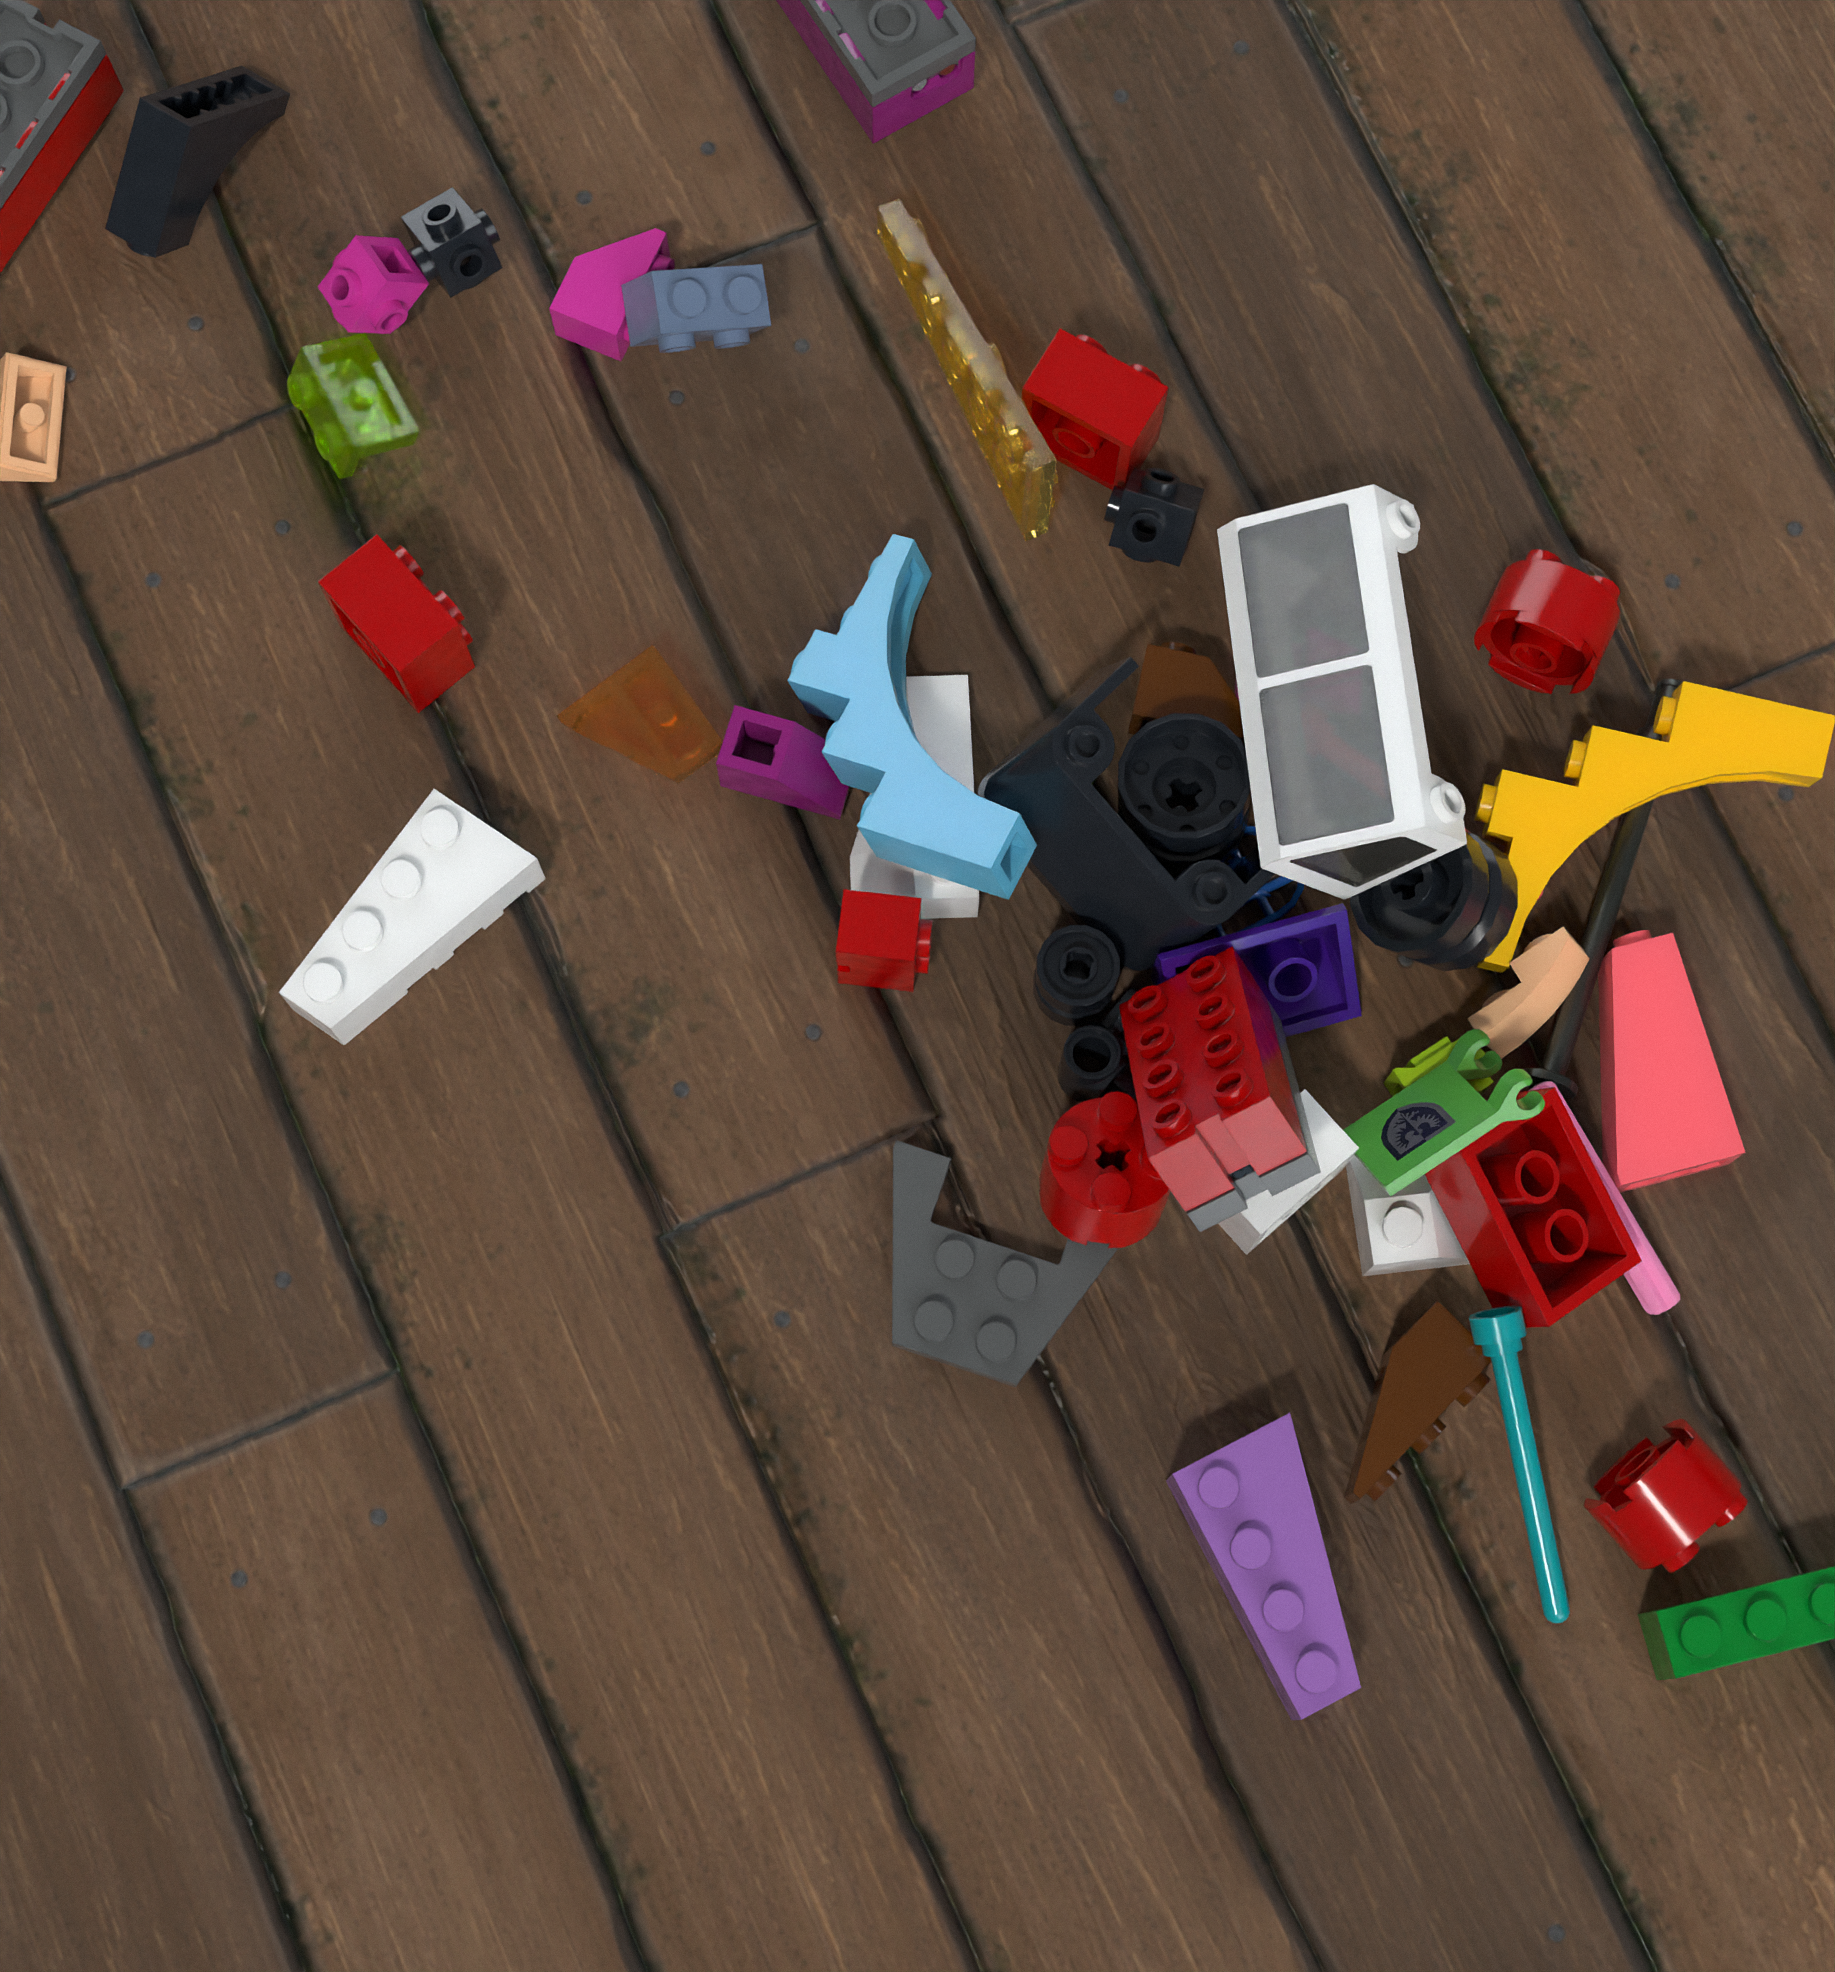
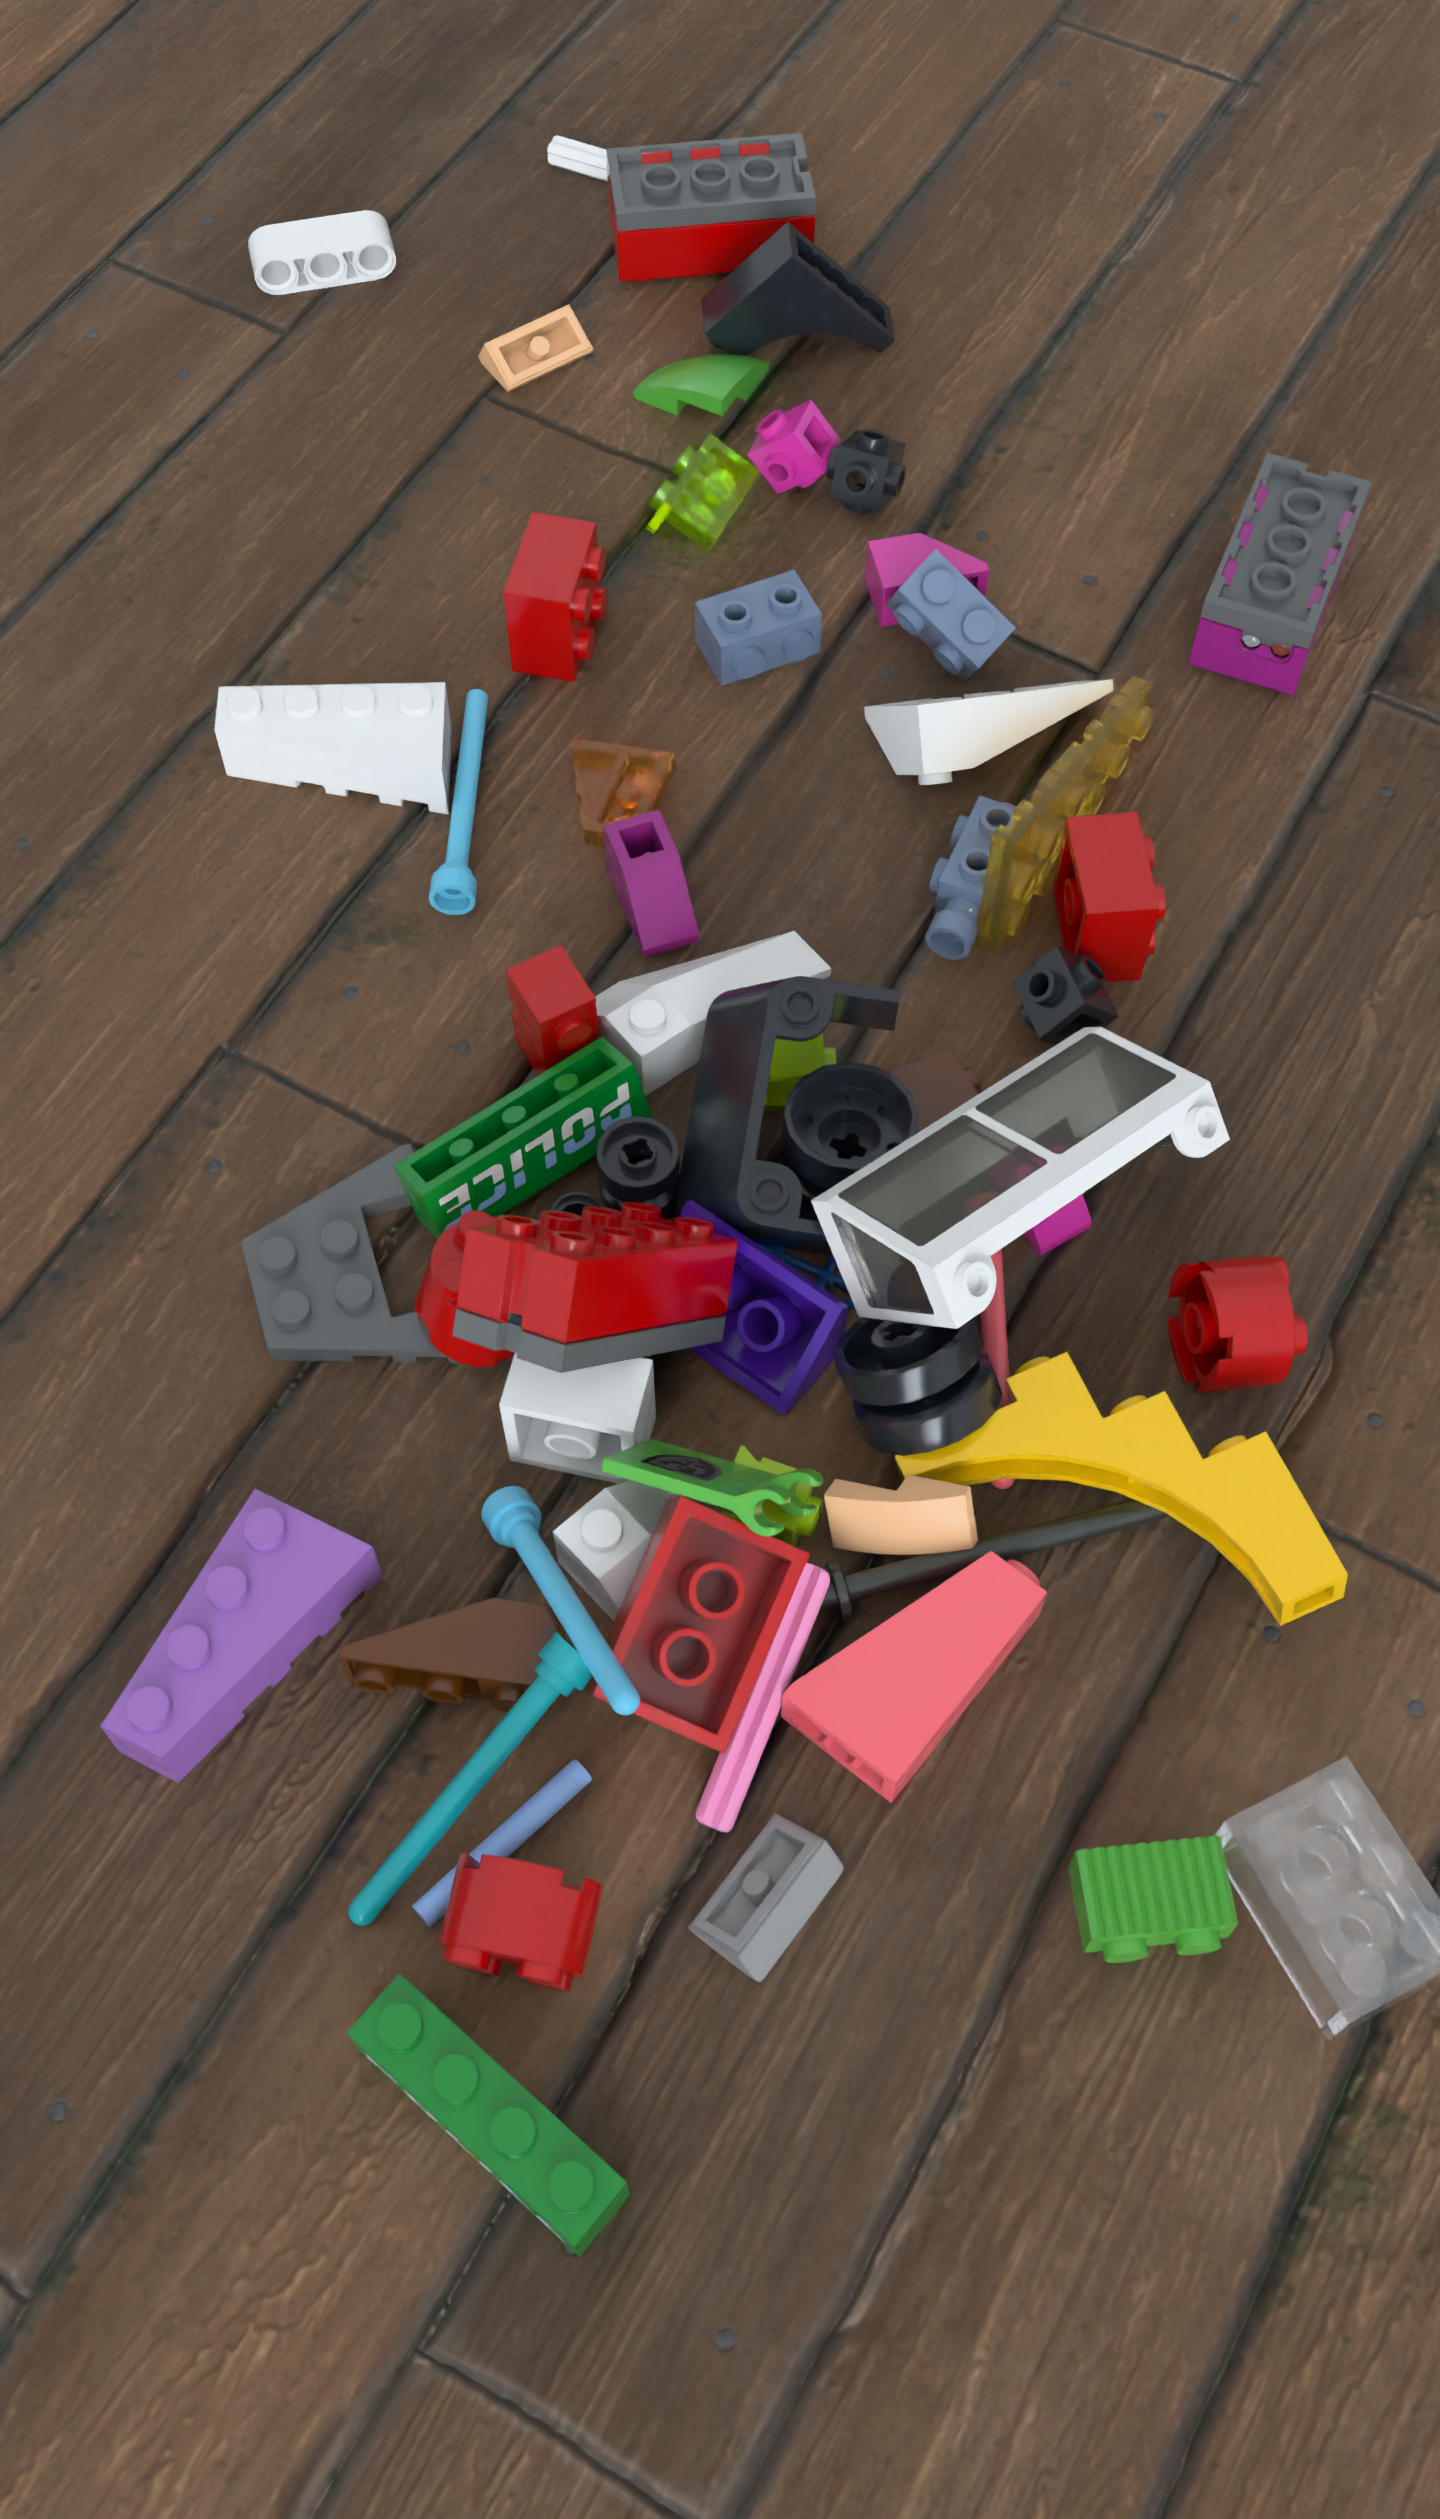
camera: 55 degrees right, 15 degrees down
medium azure arch [787,534,1037,900] -> none
none -> green brick [393,1037,653,1240]
none -> light blue bar [411,1759,592,1928]
none -> medium azure piece [429,689,488,915]
none -> medium azure piece [481,1486,640,1715]
none -> bright green brick [633,354,770,416]
none -> light grey slope [688,1813,844,1982]
none -> sand blue brick [694,570,822,686]
none -> white wedge [864,679,1114,785]
none -> sand blue brick [925,795,1024,960]

